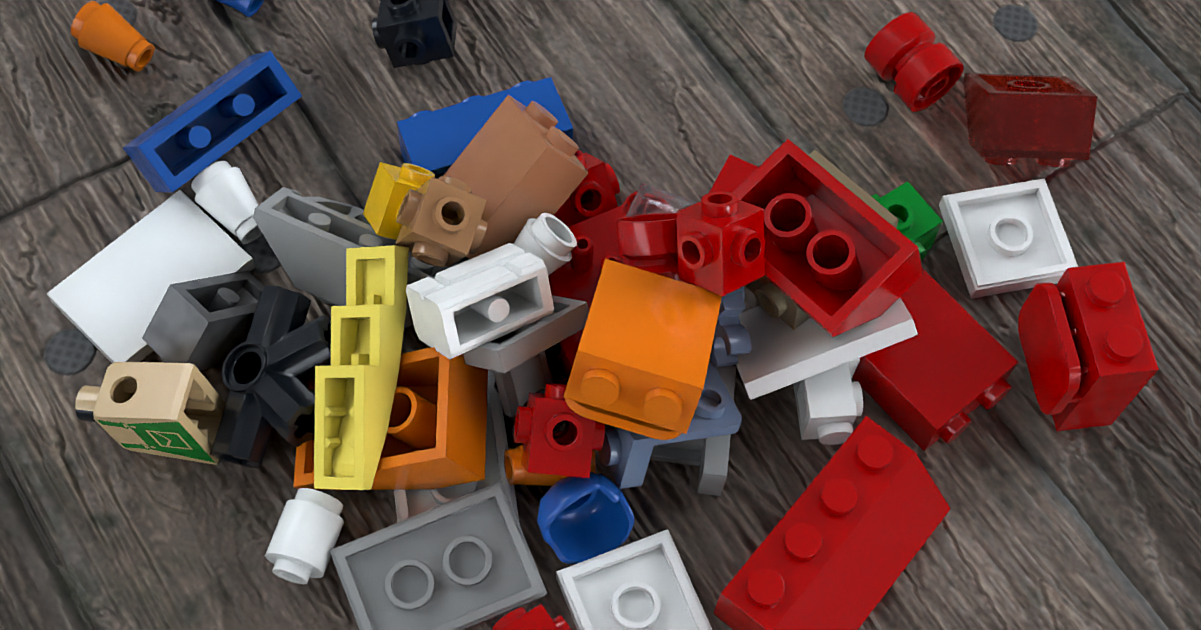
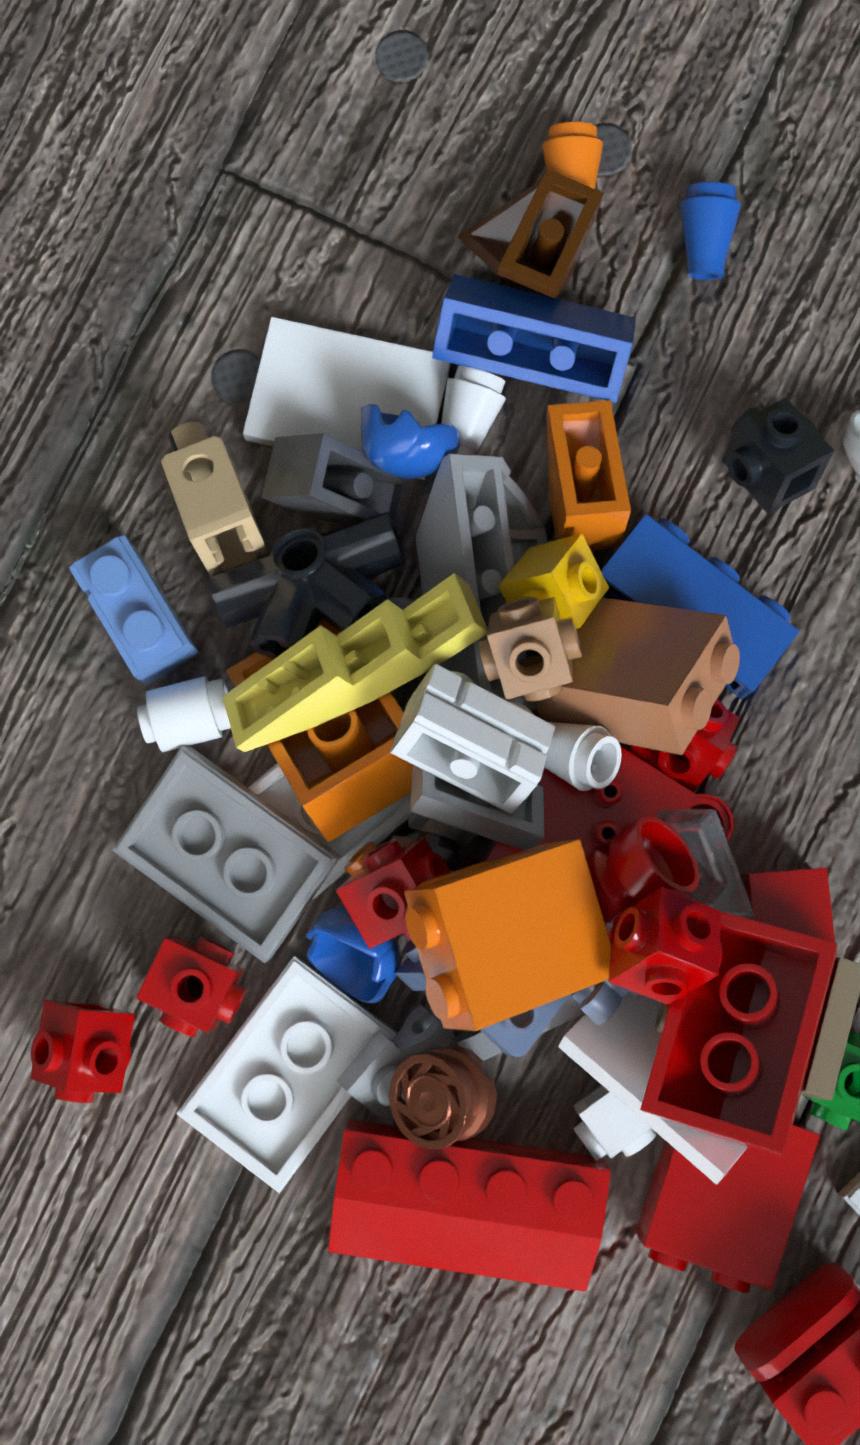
camera: 65 degrees right, 20 degrees up
none -> medium blue brick [69,535,200,685]
none -> light grey plate [337,1005,455,1125]
none -> blue hair [361,403,460,479]
none -> copper wheel [389,1045,497,1150]
none -> reddish brown slope [458,169,604,299]
none -> orange slope [546,400,631,551]

